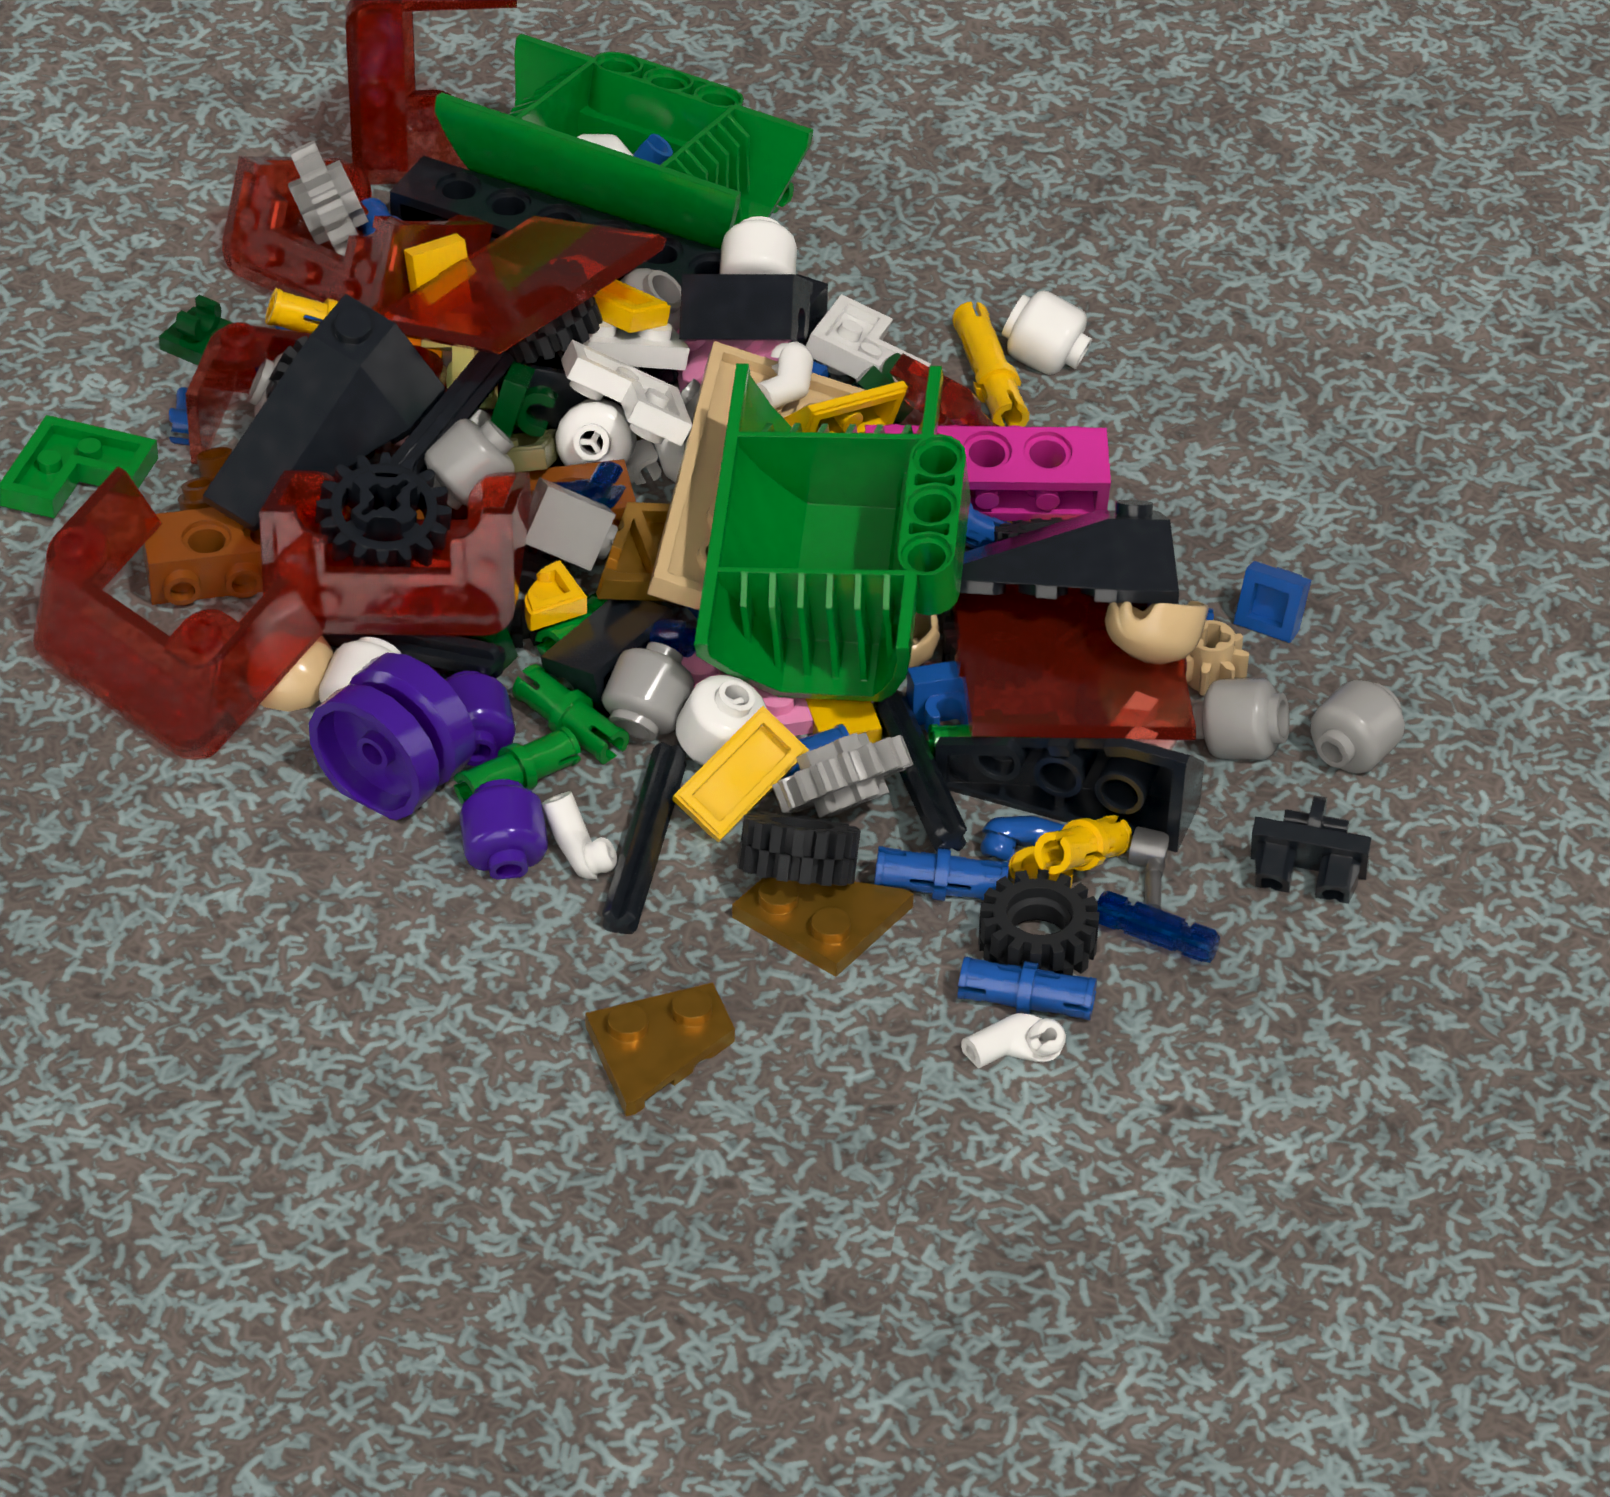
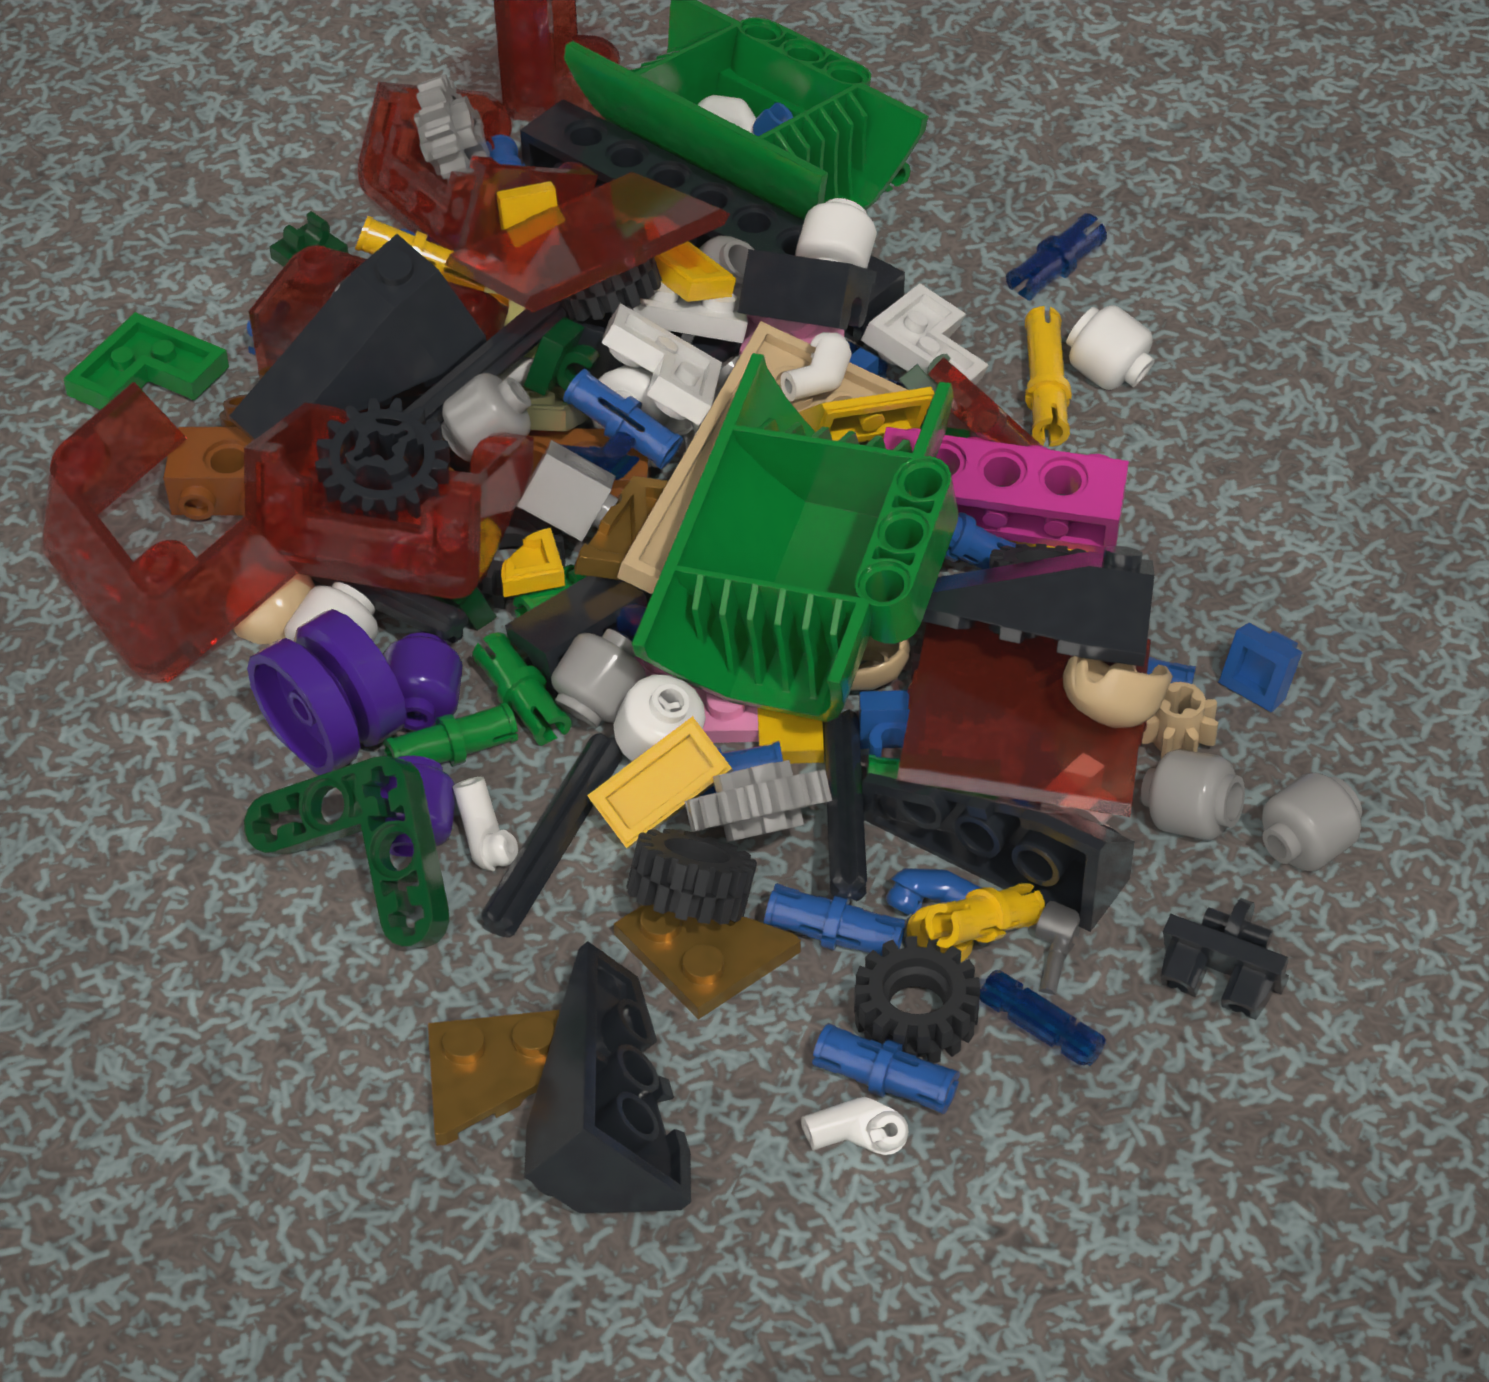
camera: 15 degrees right, 5 degrees up
none -> dark green beam [244,756,450,948]
none -> black wedge [524,941,691,1213]
none -> blue pin [563,369,683,469]
none -> clear blue pin [1006,213,1107,301]

